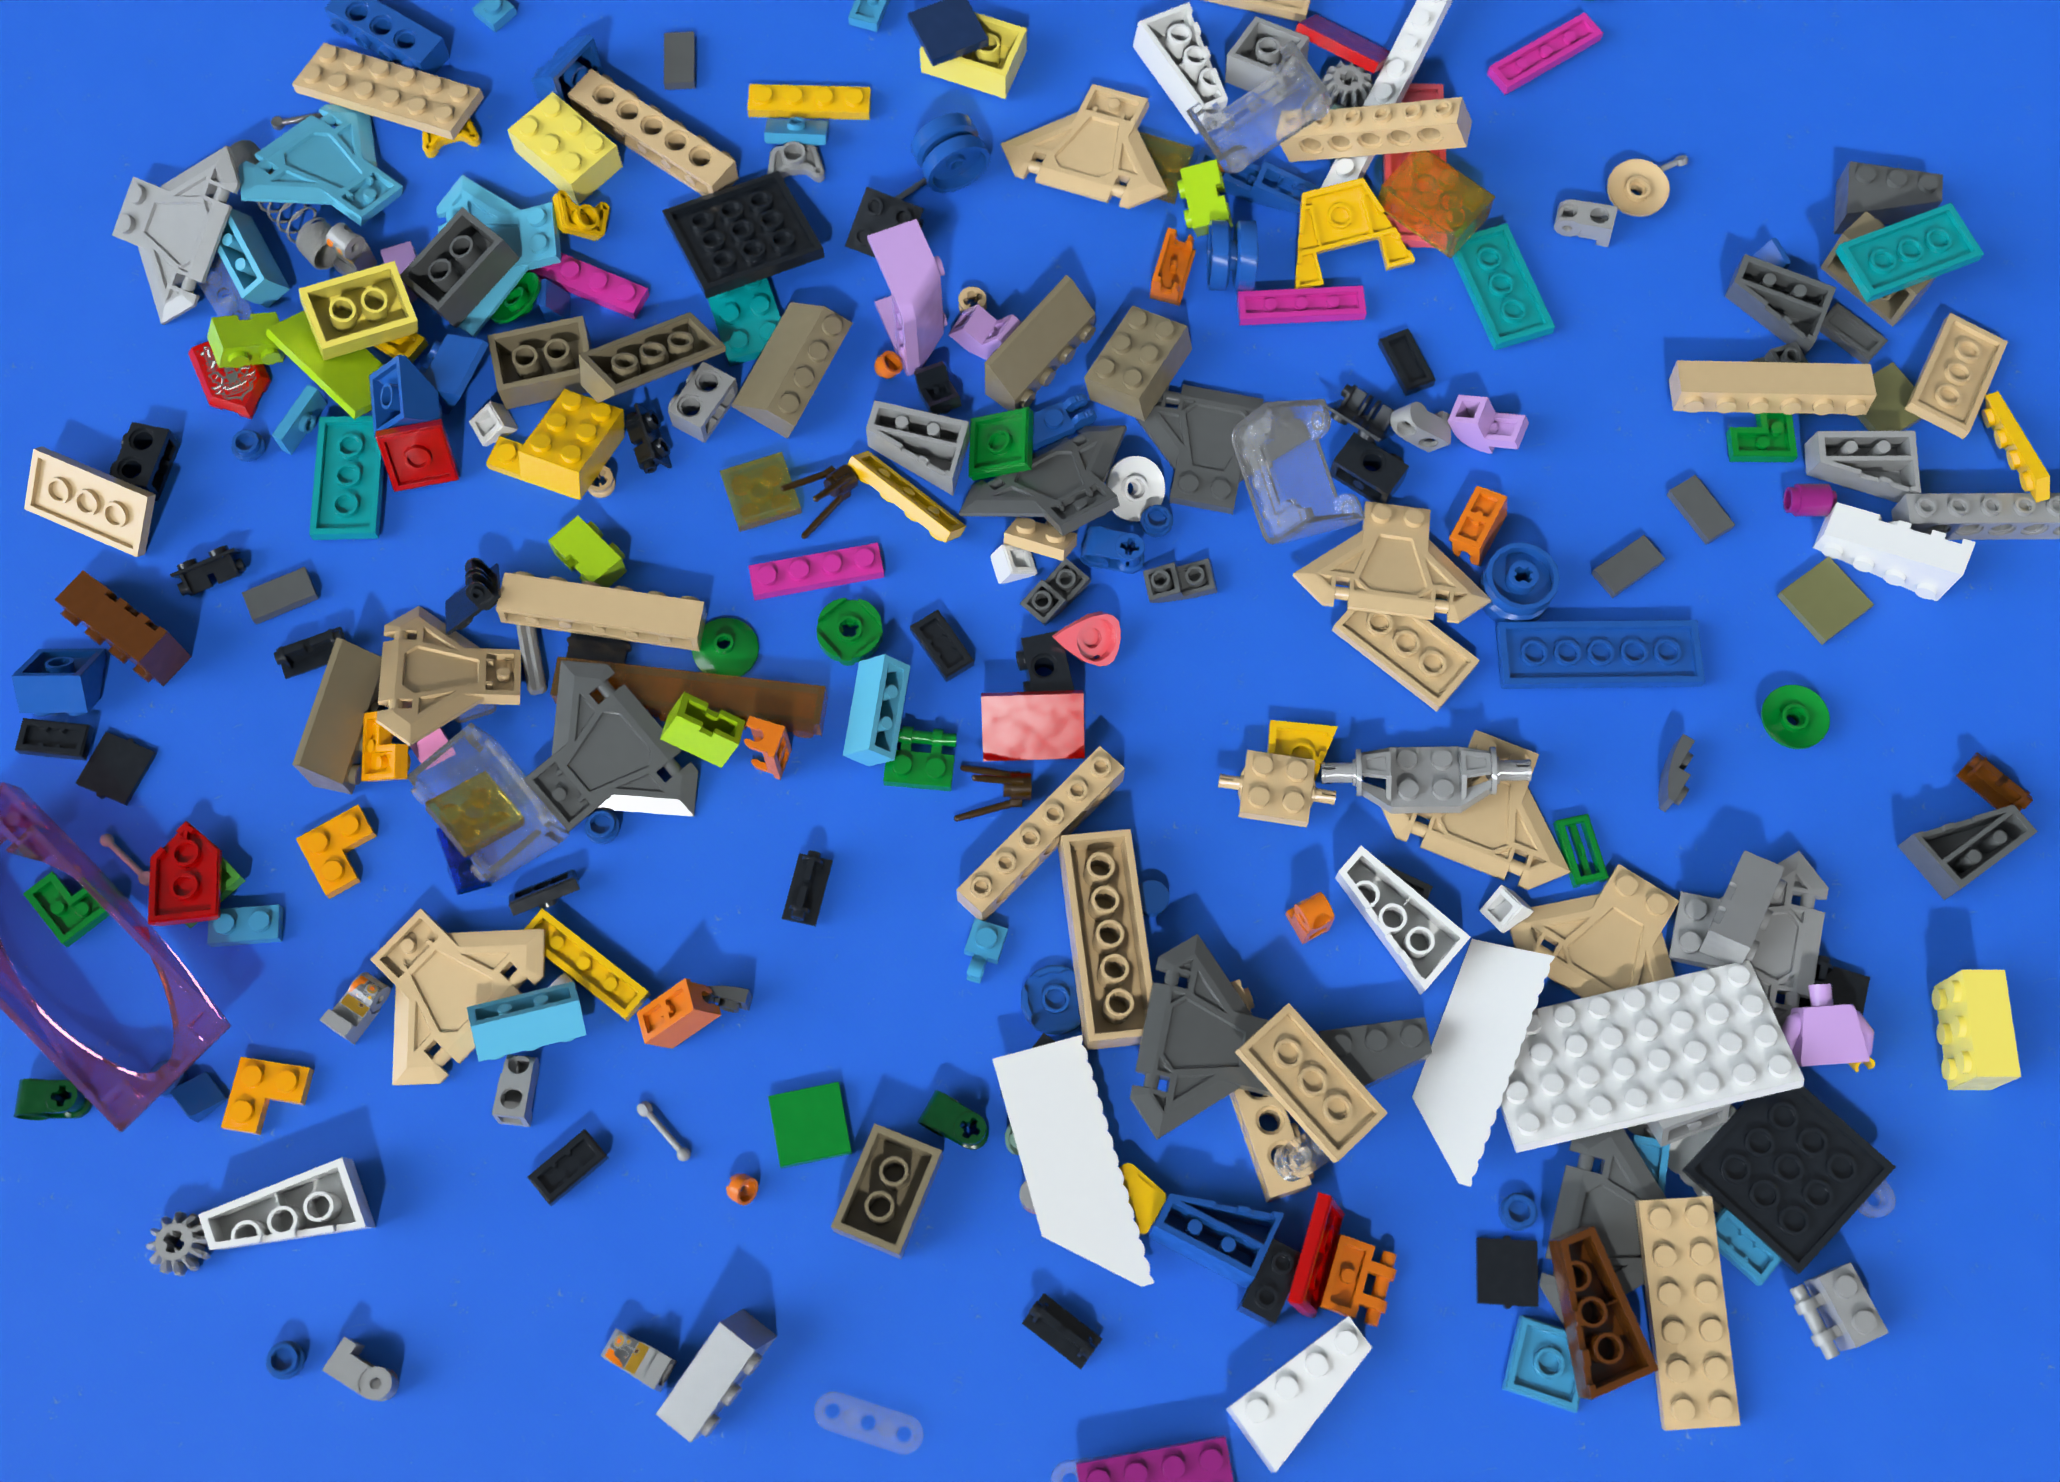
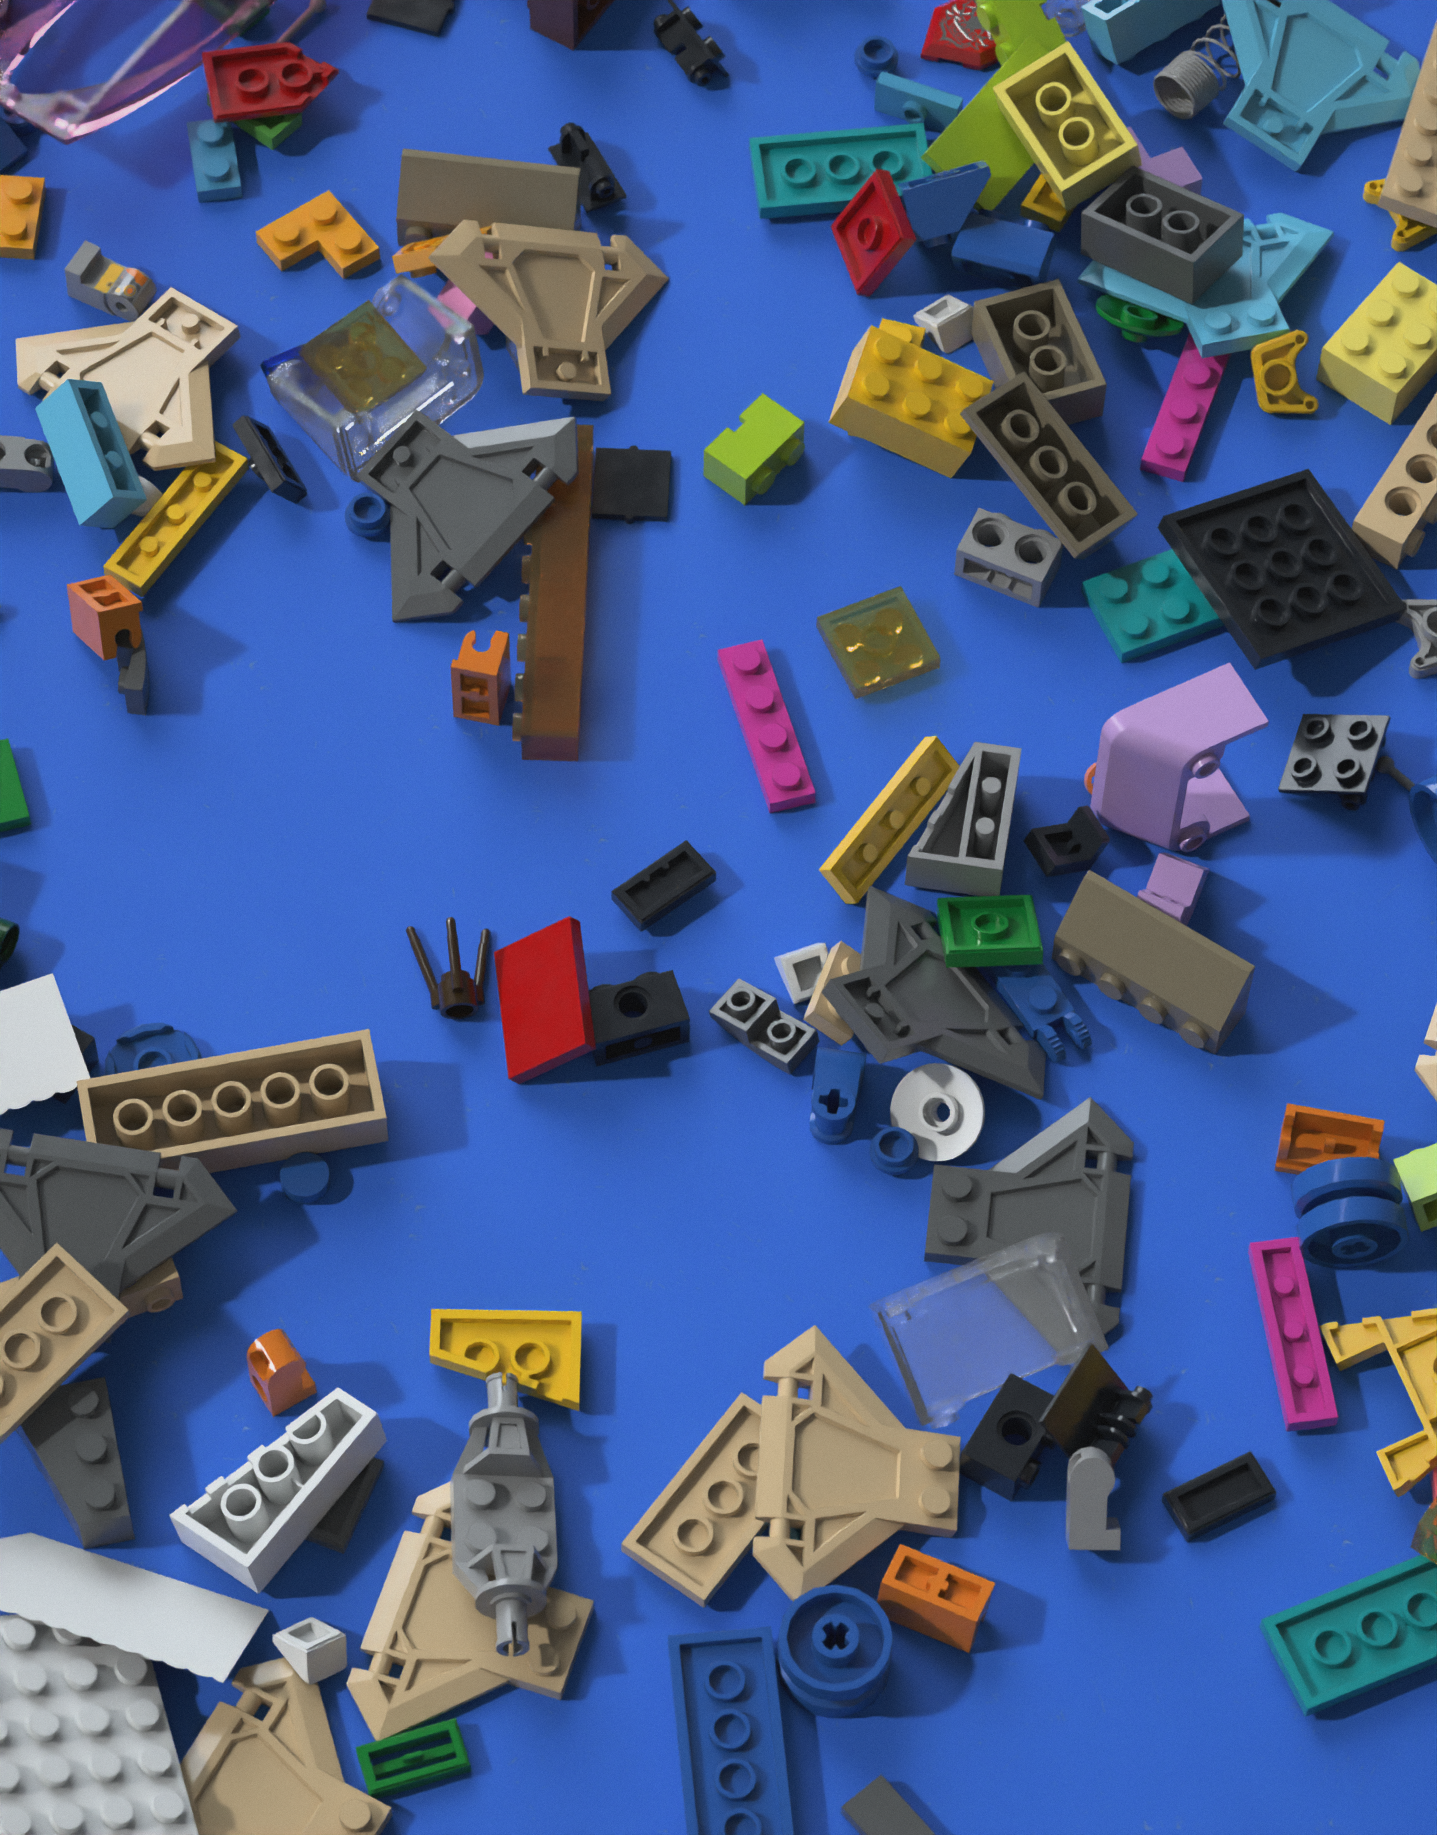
camera: 85 degrees right, 10 degrees down
dark grey tile [242,567,319,625] -> none
dark grey hinge [271,113,323,130] -> none
light grey leg [326,222,377,276] -> none
black hinge [445,558,501,635] -> none
tan brick [496,571,707,651] -> none
light grey axle [513,571,547,695] -> none
blue slope [540,279,571,323] -> none
tan bush [588,466,616,498] -> none
black hinge [625,403,672,474] -> none
lime brick [660,692,745,768] -> none
green dish [692,618,759,681] -> none
dark tan slope [731,302,853,439] -> none
dark brown plant [780,464,858,539] -> none
black hinge [782,850,833,927] -> none
green plate [816,598,883,666] -> none
medium azure brick [843,654,910,766] -> none
green plate [883,725,957,791] -> none
tan brick [956,746,1125,921] -> none
tan bush [958,287,987,314] -> none
dark azure plate [964,918,1008,984] -> none
coral piece [1052,611,1121,667] -> none
dark tan brick [1084,305,1192,421] -> none
dark grey slope [1143,558,1218,603] -> none
tan plate [1218,750,1336,828] -> none
lavender brick [1448,395,1529,454] -> none

